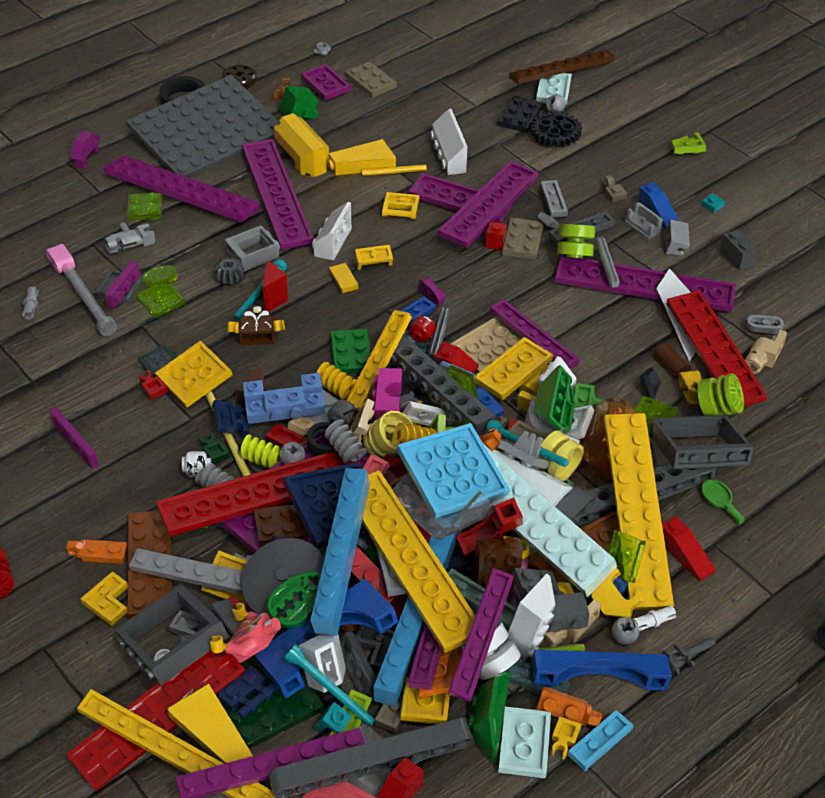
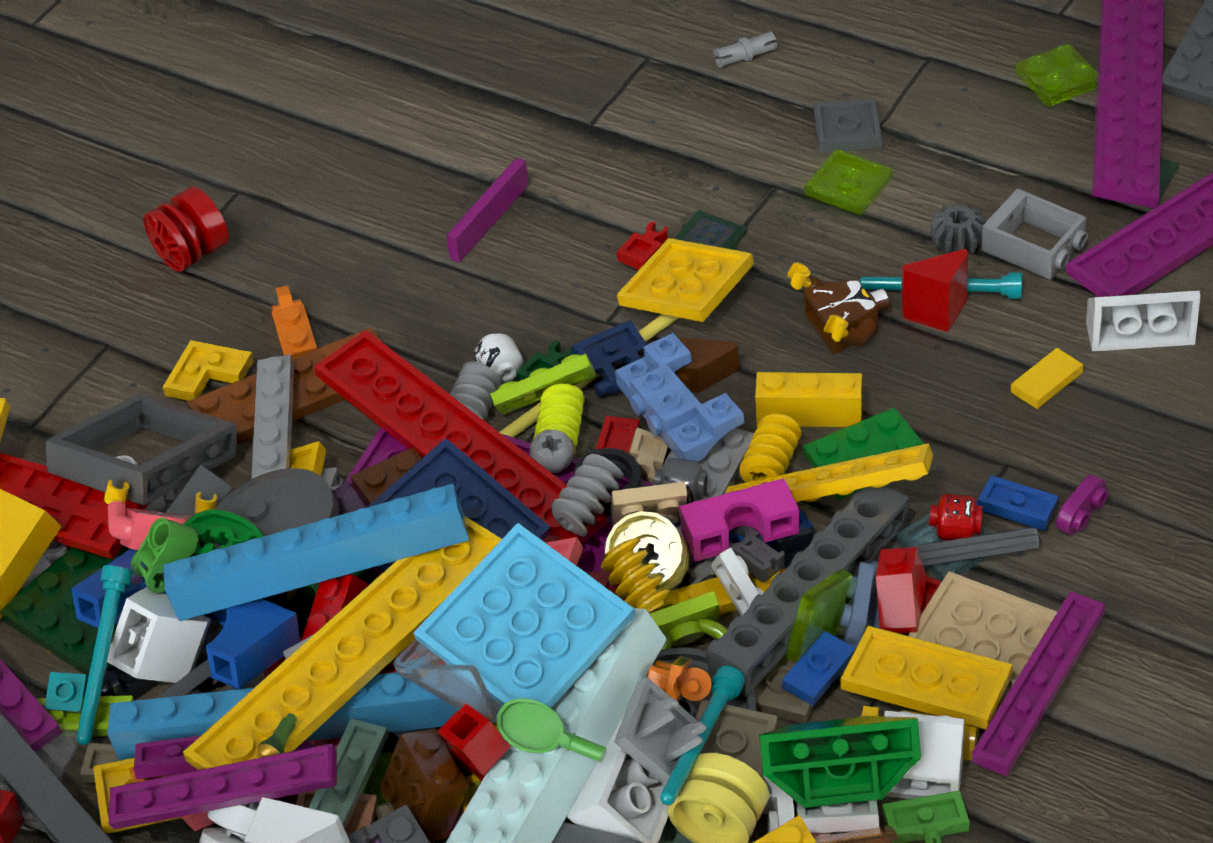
camera: 75 degrees right, 0 degrees up
flat silver piece [46,244,117,336] -> none
light grey piece [104,222,155,255] -> none
magenta plate [105,261,141,309] -> none
clear neon green tile [143,265,178,288] -> none
dark blue plate [217,665,277,719] -> none
yellow hinge [355,245,393,270] -> none
none -> bright green piece [131,518,198,593]
none -> clear green piece [257,713,297,758]
none -> lime plate [490,353,597,416]
none -> bright green piece [497,698,607,763]
none -> yellow brick [755,372,862,427]

